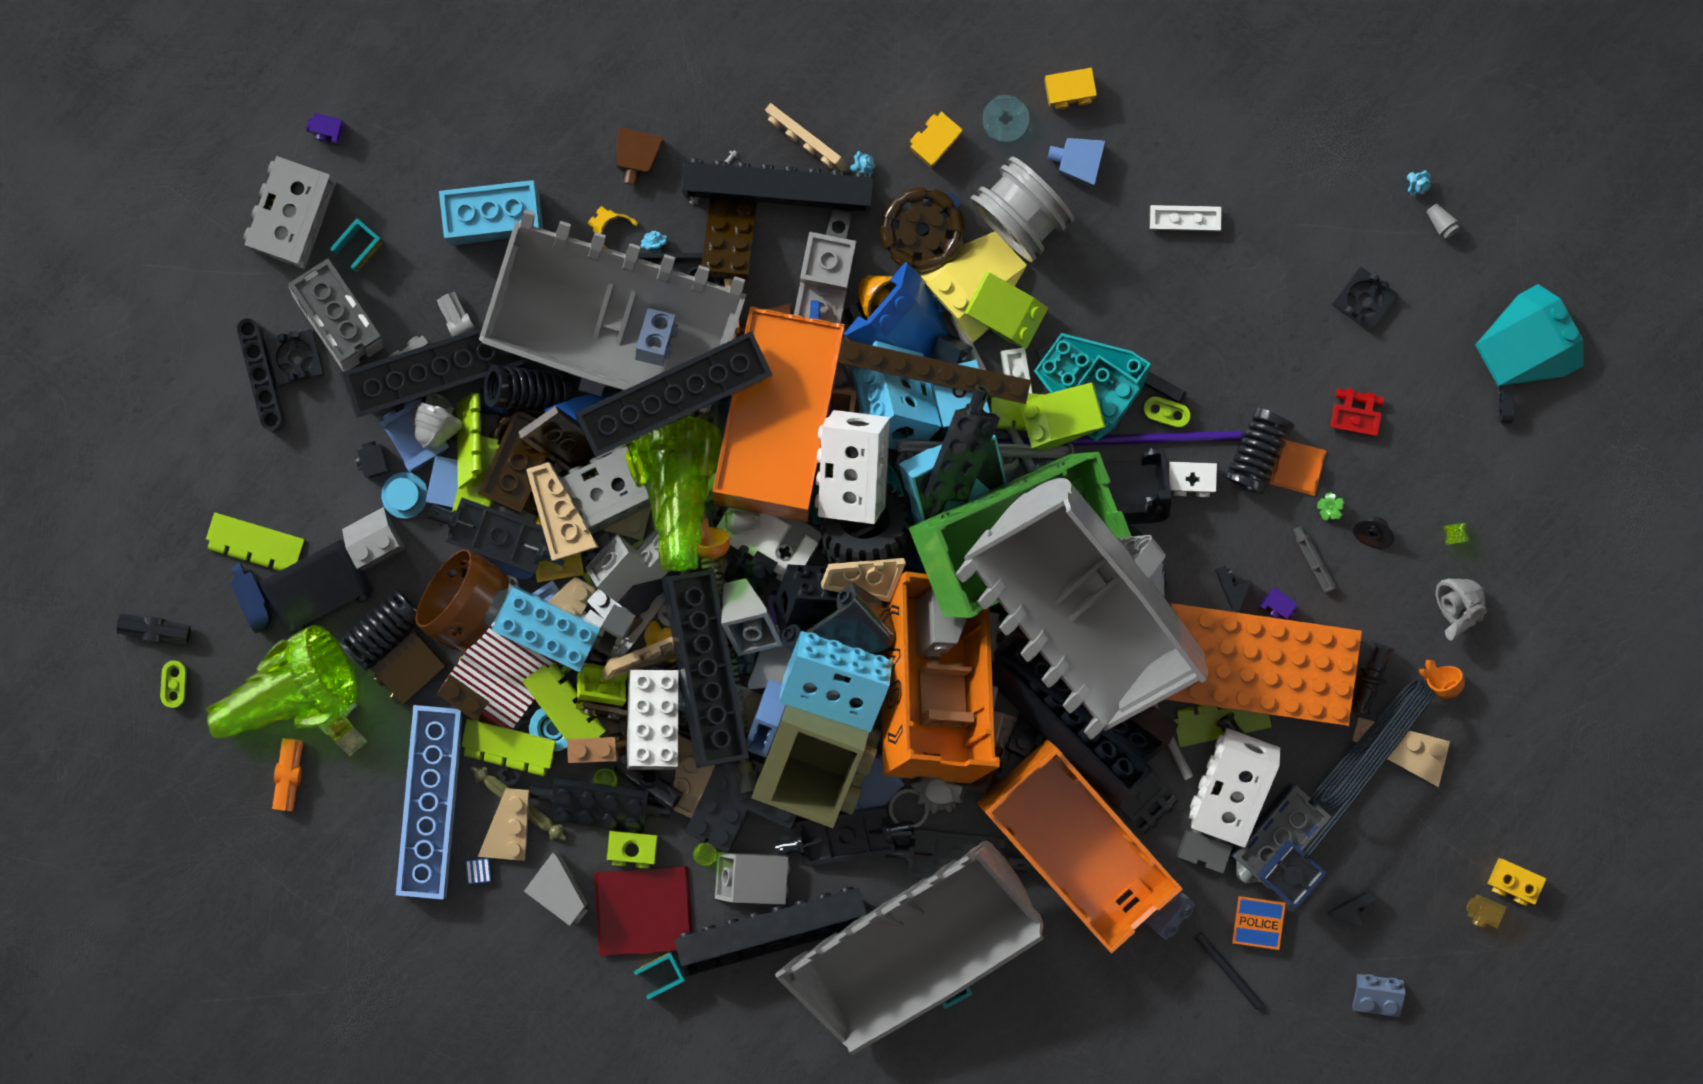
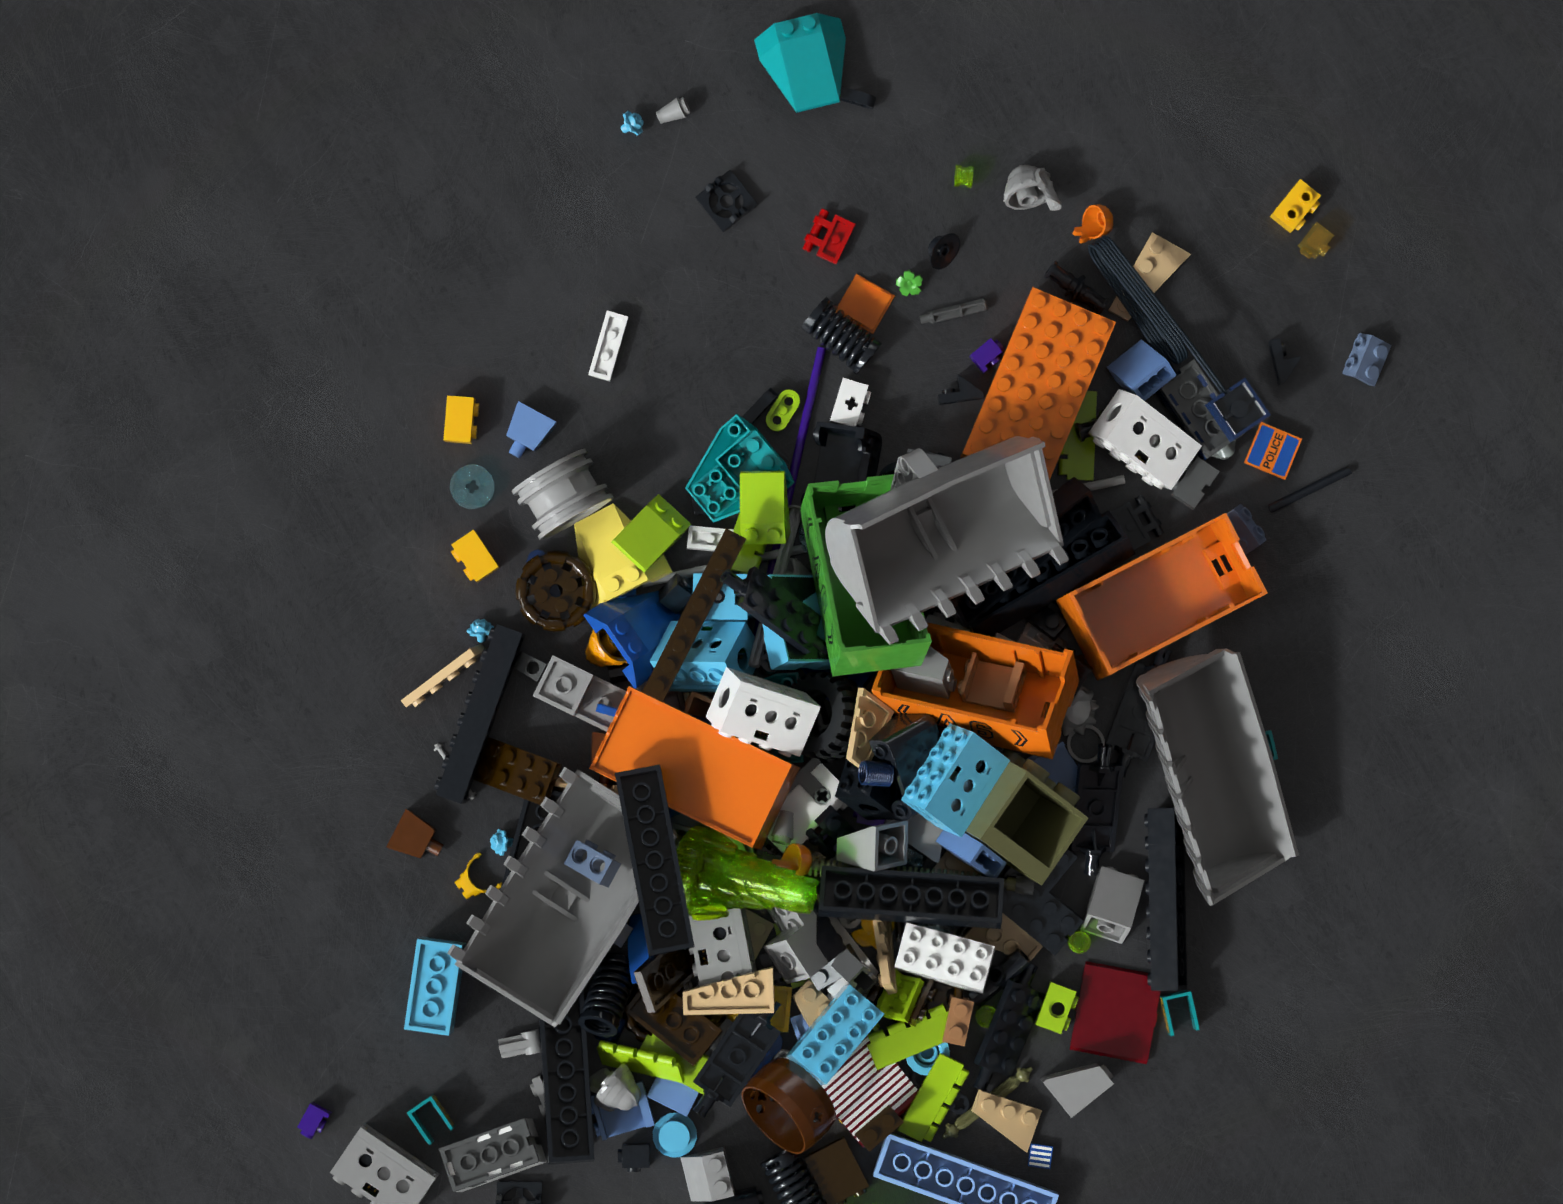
camera: 75 degrees left, 0 degrees up
none -> dark blue piece [858,760,894,787]
none -> medium blue brick [1107,339,1176,401]

